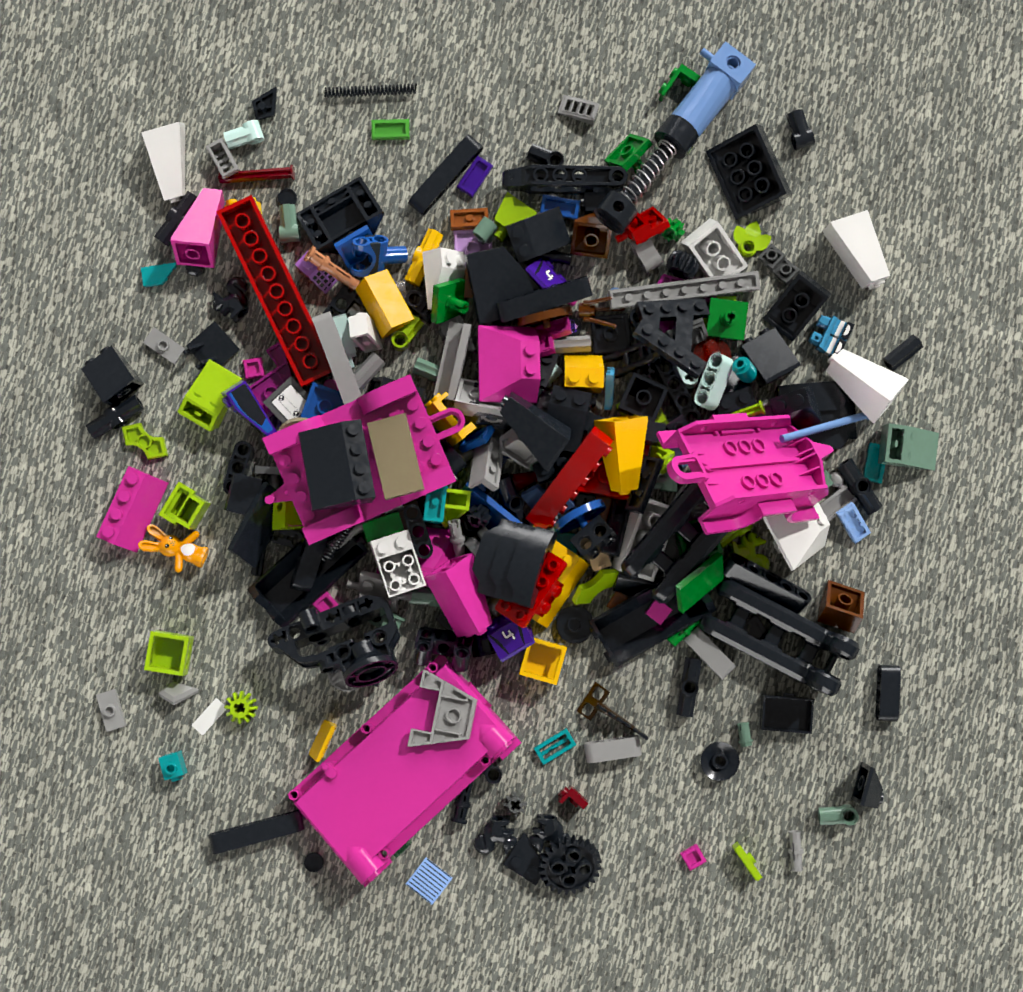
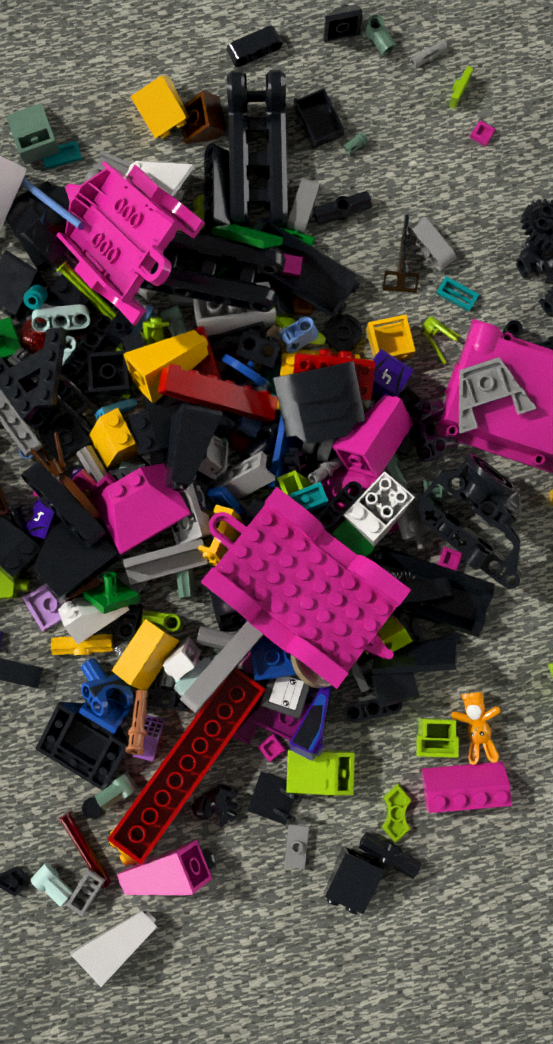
camera: 120 degrees left, 5 degrees down
teal tile [141,262,177,287] -> none
black piece [154,191,197,247] -> none
black slope [298,419,376,511] -> none
dark tan tile [367,413,425,500] -> none
dark orange plate [450,208,488,231] -> none
sand green piece [472,216,497,244] -> none
dark grey gear [503,791,528,817] -> none
dark red bracket [558,785,589,809] -> none
black tile [624,456,664,515] -> none
black dish [700,742,739,781] -> none
black piece [836,458,882,515] -> none
light blue plate [836,502,871,544] -> none
none -> yellow slope [130,75,190,139]
none -> medium blue piece [278,317,318,353]
none -> lime plant [422,316,460,365]

